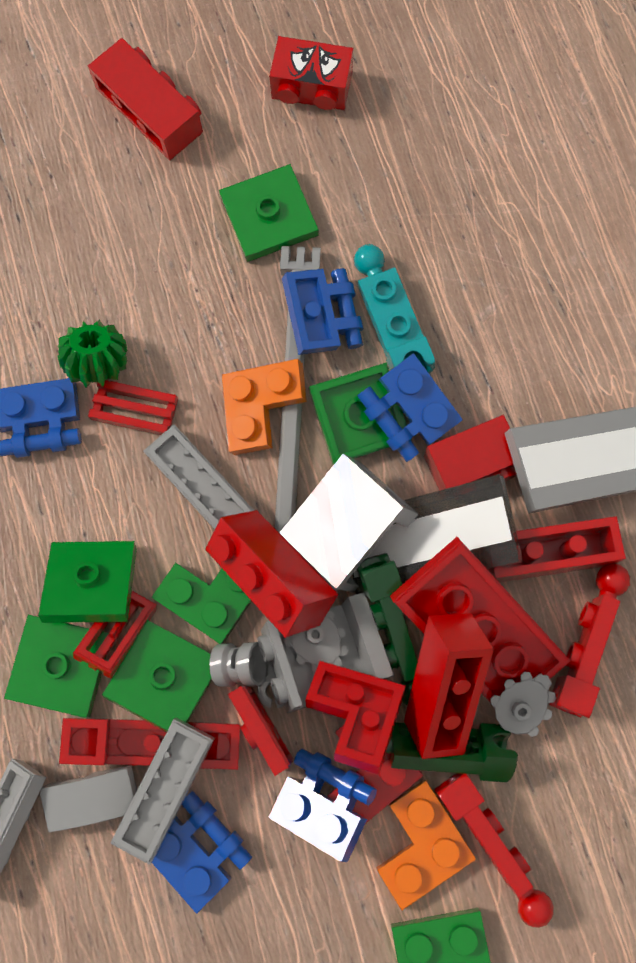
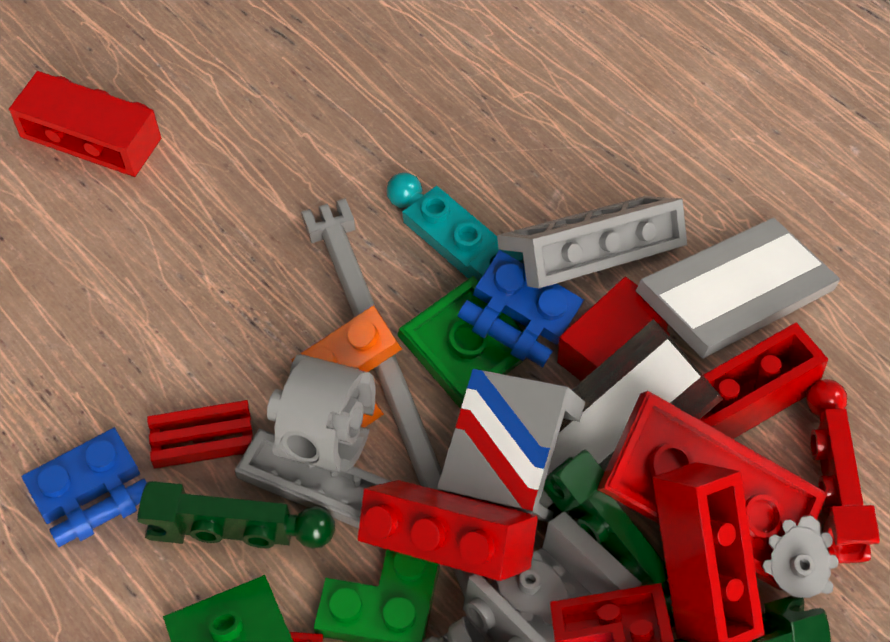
camera: 25 degrees left, 20 degrees down
green gear [57,319,128,388] -> none
green plate [219,164,319,262] -> none
red brick [269,36,354,110] -> none
blue plate [282,268,364,355] -> none
none -> dark green plate [137,481,335,549]
none -> light grey brick [267,354,376,473]
none -> light grey fence [497,196,687,288]

